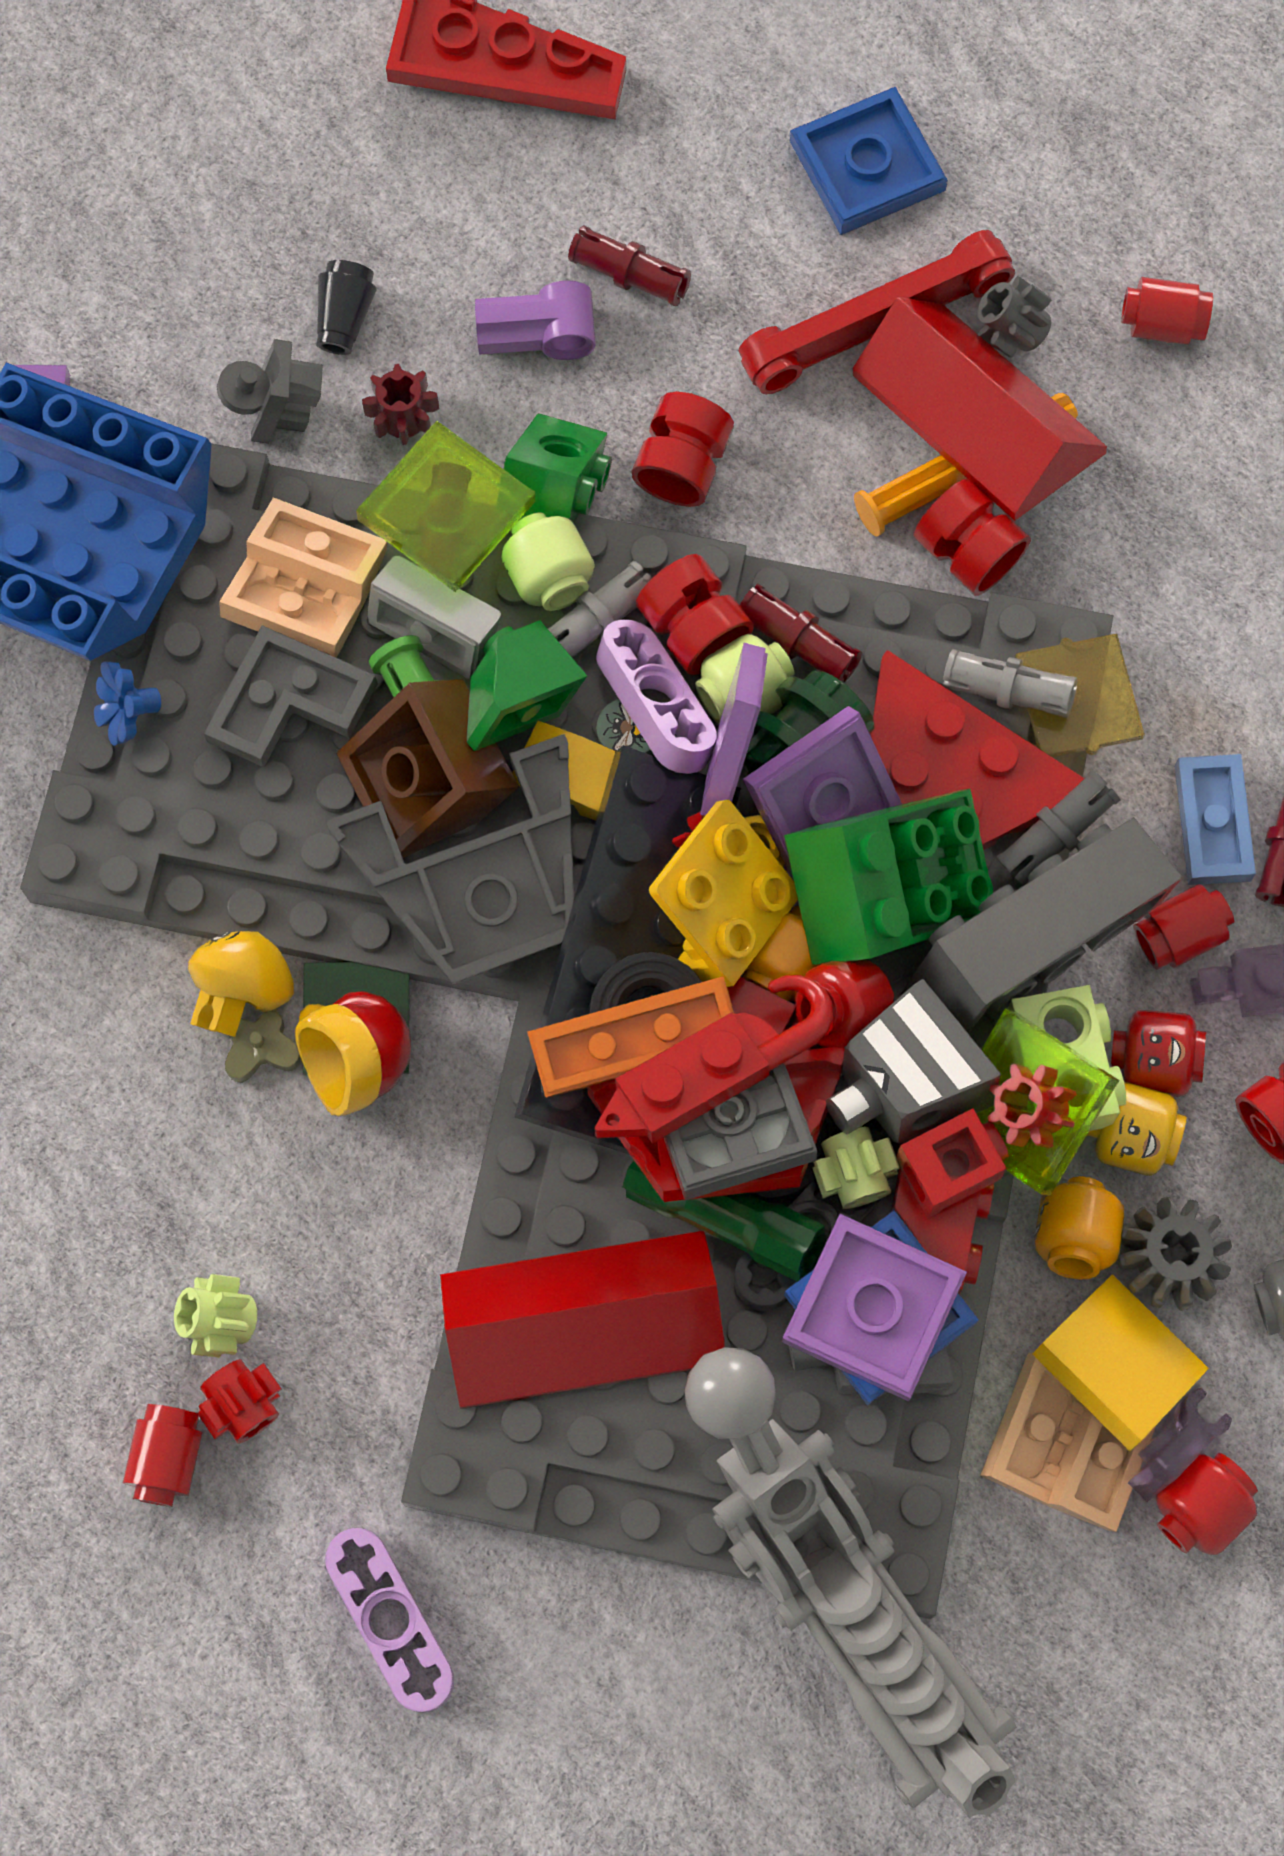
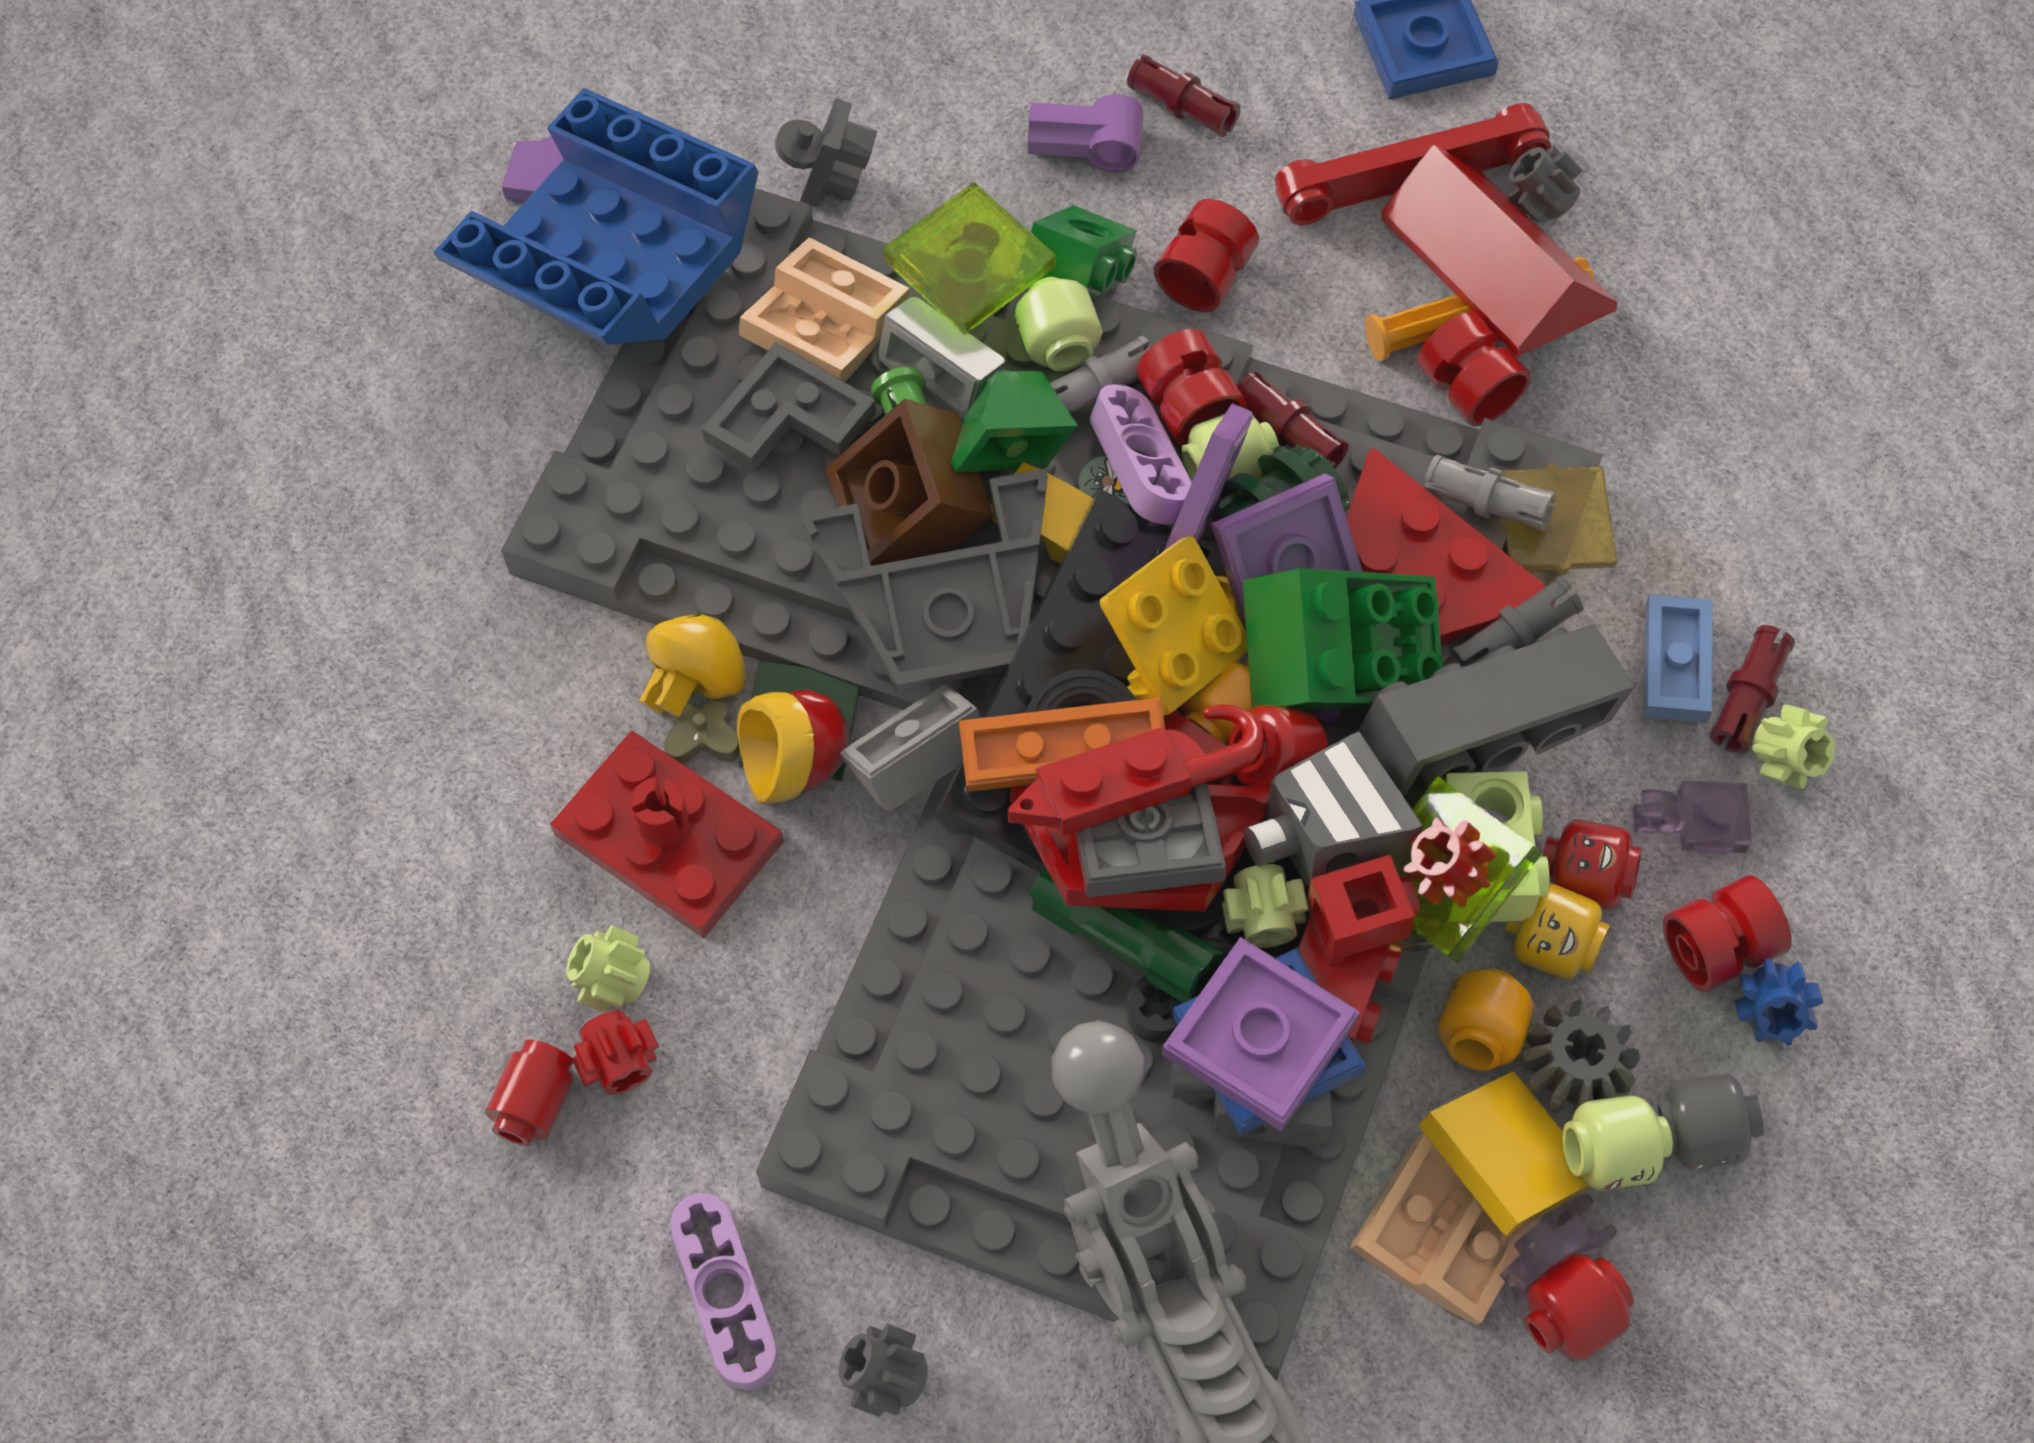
camera: 10 degrees right, 10 degrees down
blue plant [94,661,161,746] -> none
black cone [316,260,377,355] -> none
dark red gear [362,364,440,445] -> none
red slope [440,1231,725,1409] -> none
red brick [1121,277,1213,345] -> none
red brick [1133,884,1235,970] -> none
none -> red plate [550,730,784,939]
none -> dark grey gear [839,1323,928,1417]
none -> light grey slope [840,684,981,812]
none -> yellowish green head [1562,1095,1673,1191]

